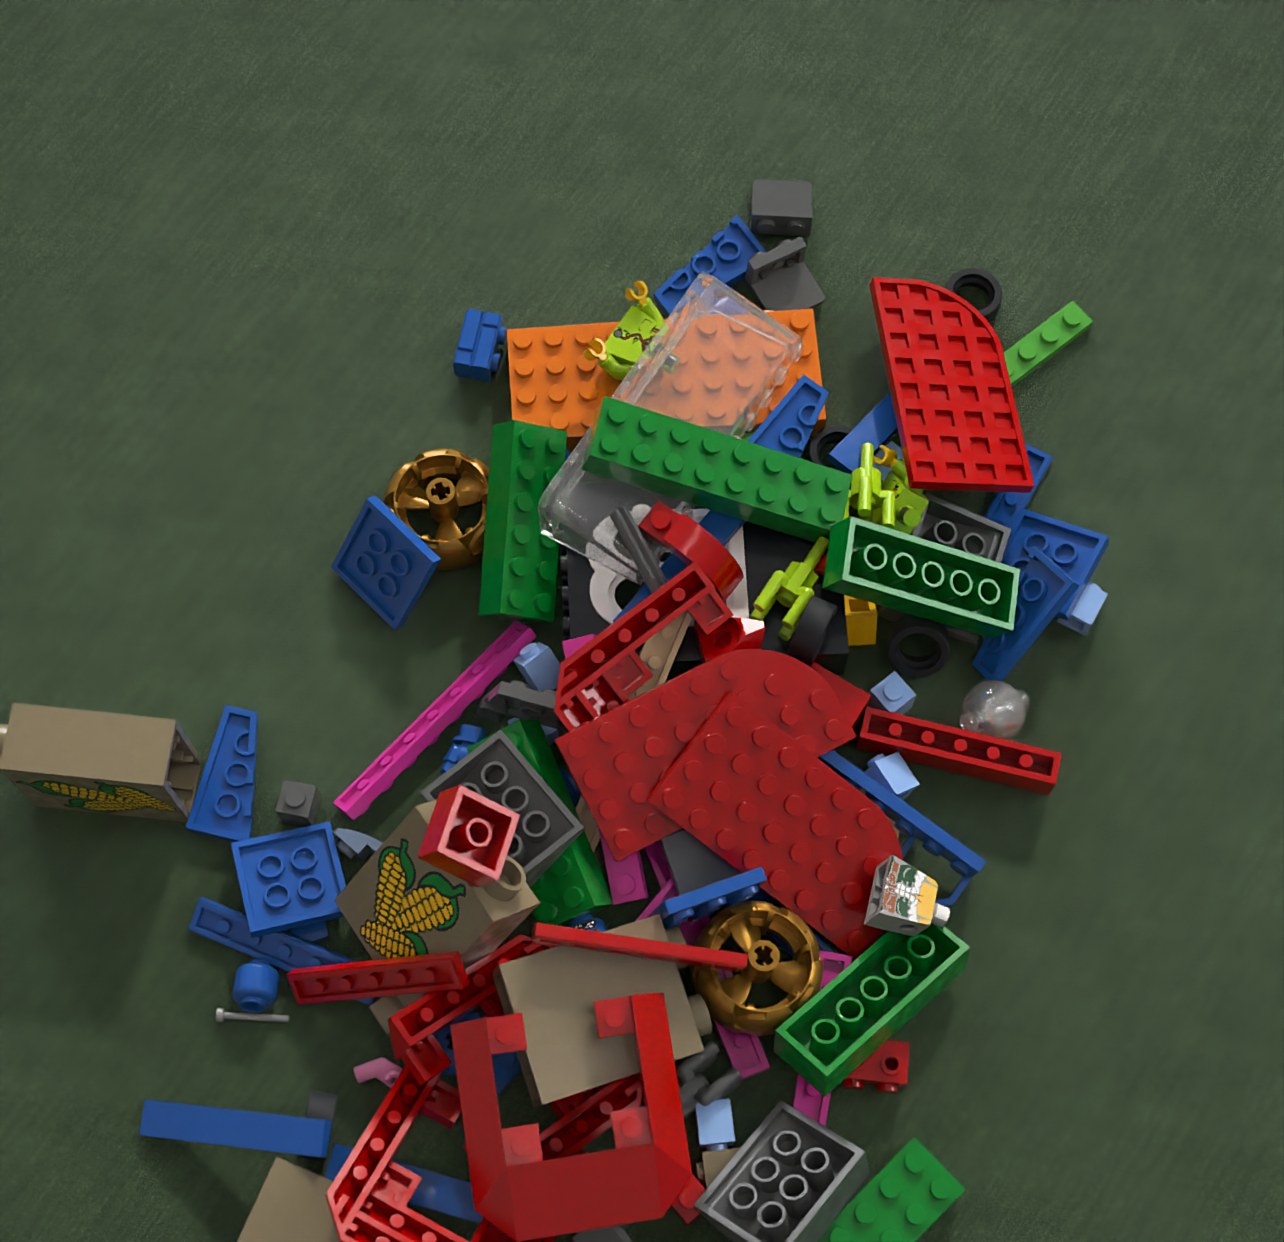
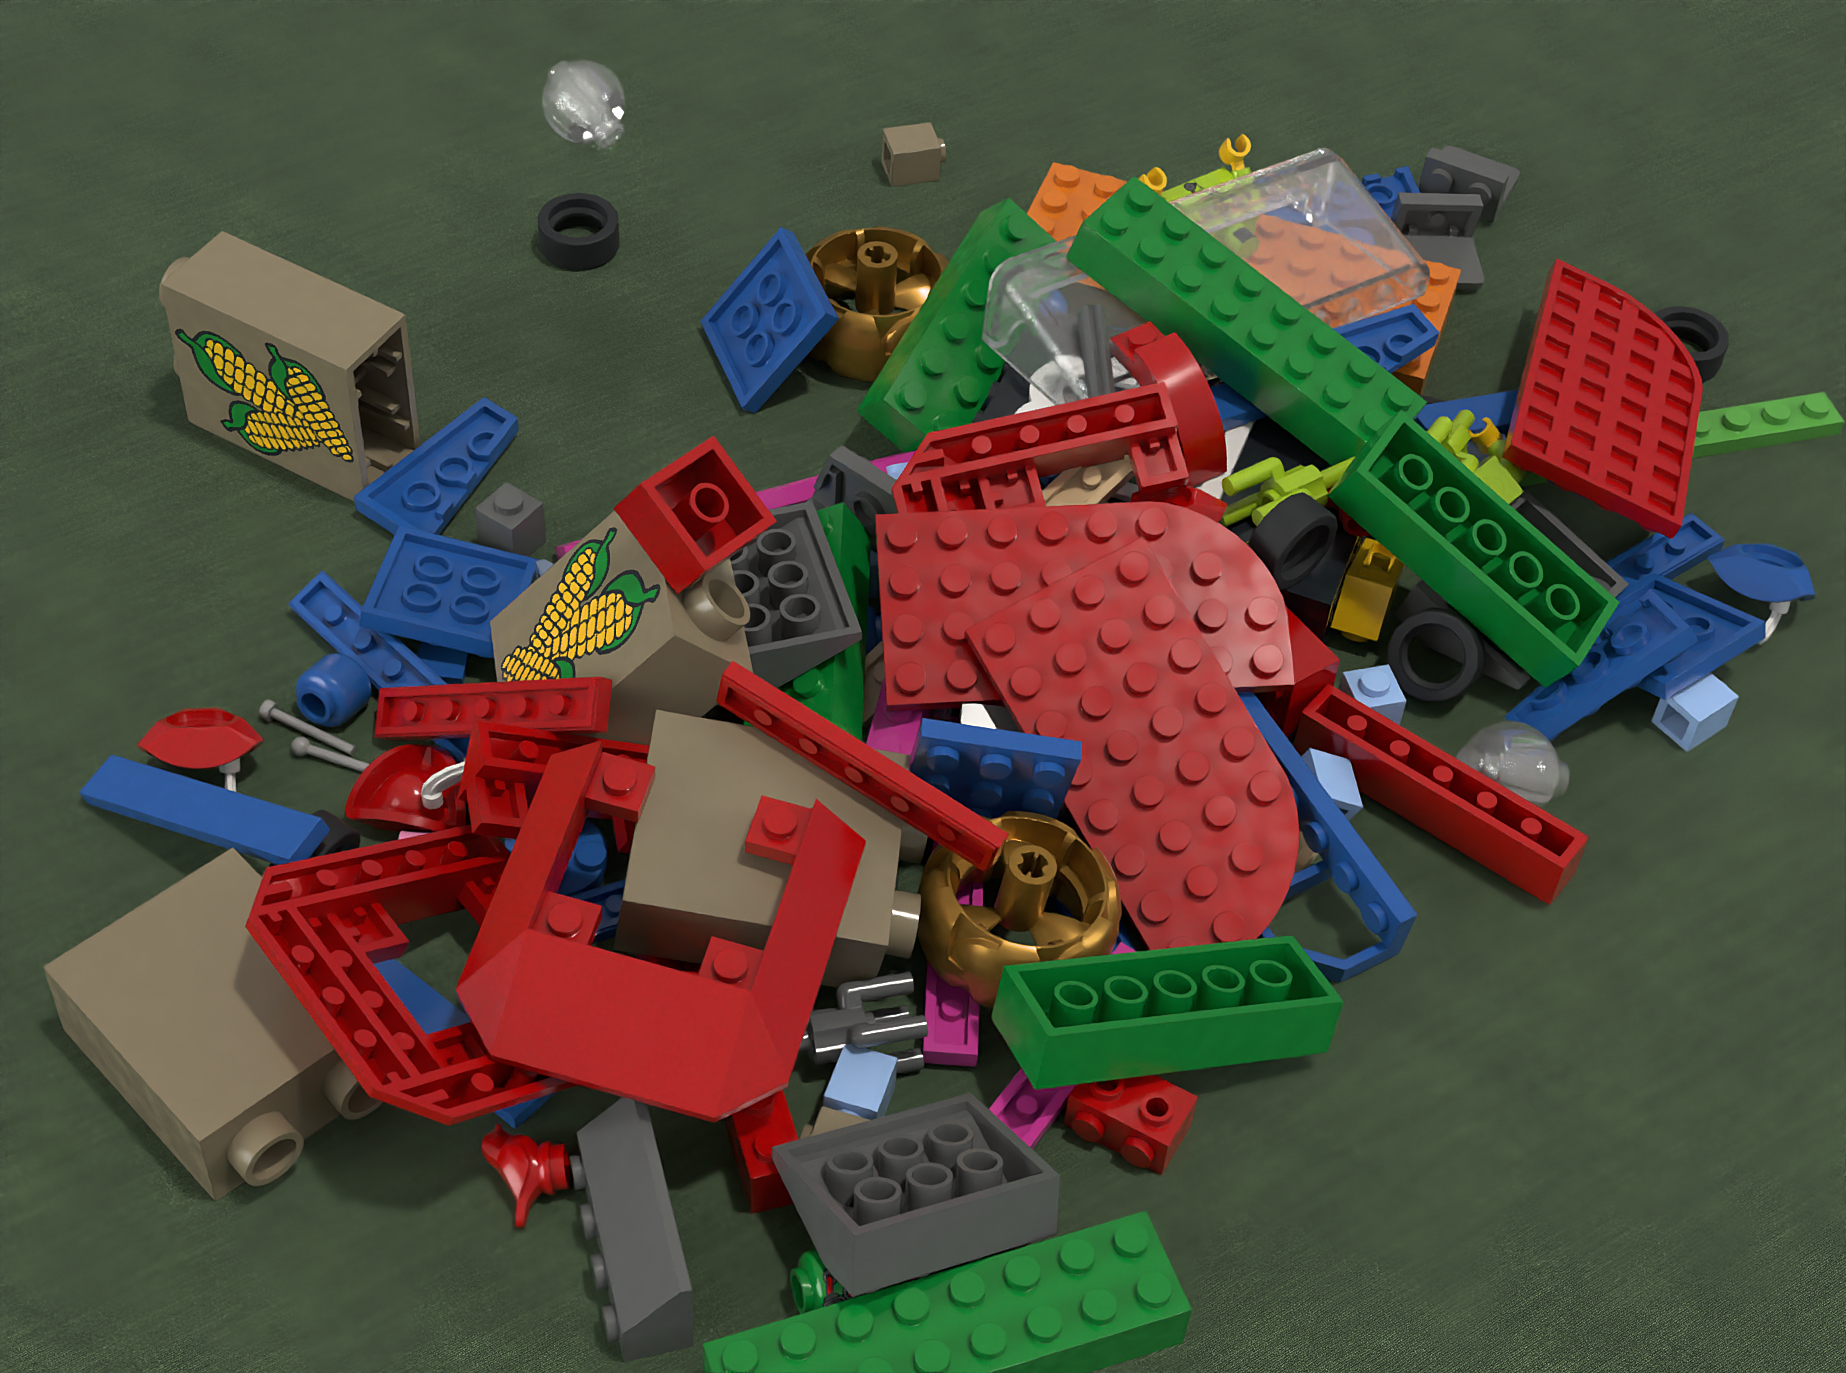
camera: 20 degrees right, 20 degrees down
blue brick [453,309,508,382] -> none
torso [864,855,950,936] -> none
none -> red hat [137,707,264,792]
none -> light grey hinge [290,737,369,772]
none -> red hat [344,744,466,833]
none -> black tyre [537,193,620,270]
none -> clear brick [542,60,626,149]
none -> dark tan brick [881,122,946,187]
none -> blue hat [1707,543,1816,645]

